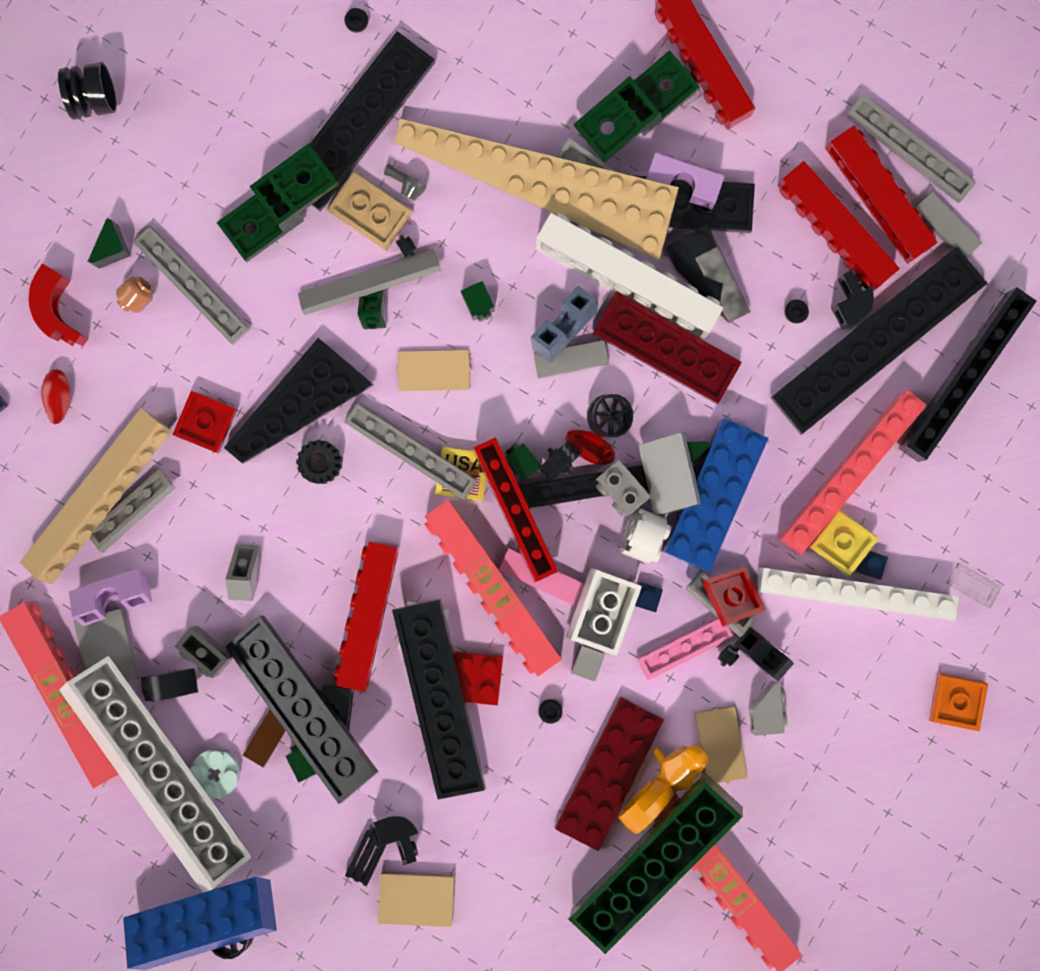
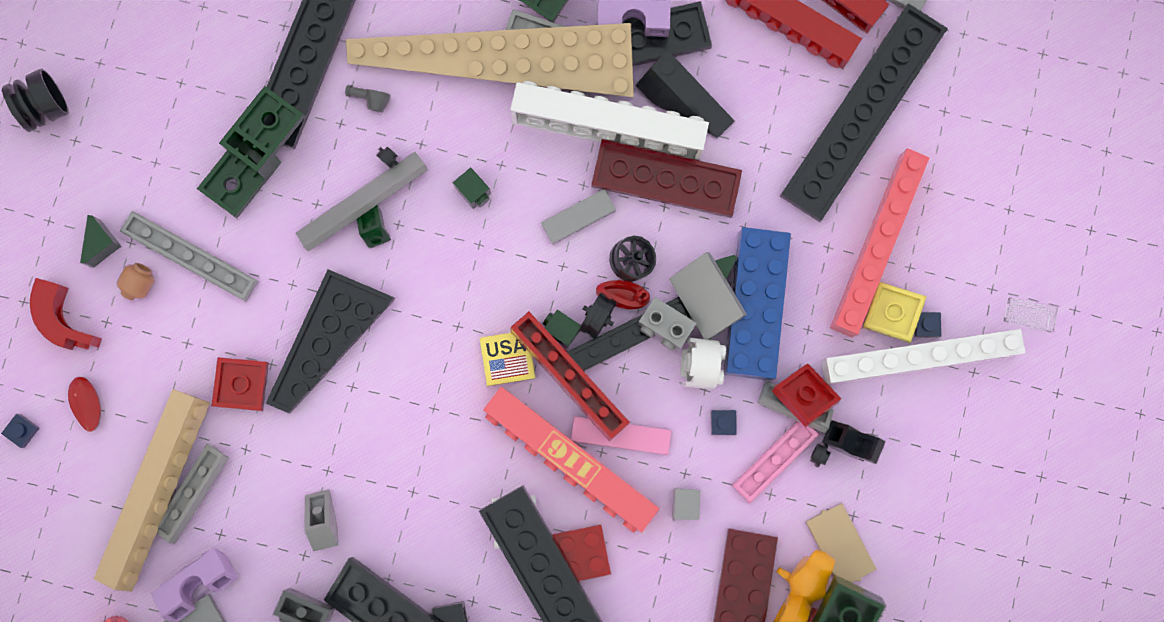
camera: 20 degrees left, 5 degrees down
black tyre [296,440,342,484] -> none
tan tile [327,171,413,251] -> none
red brick [334,542,400,692] -> none
light grey tile [344,403,478,500] -> none
tan piece [396,350,472,391] -> none
sand blue arch [531,286,597,363] -> none
black plate [538,699,563,724] -> none
white brick [566,568,642,656] -> none
light grey slope [749,681,788,736] -> none
black plate [784,299,809,324] -> none
black brick [831,270,874,330] -> none
black brick [898,287,1037,462] -> none
orange tile [929,673,988,732] -> none

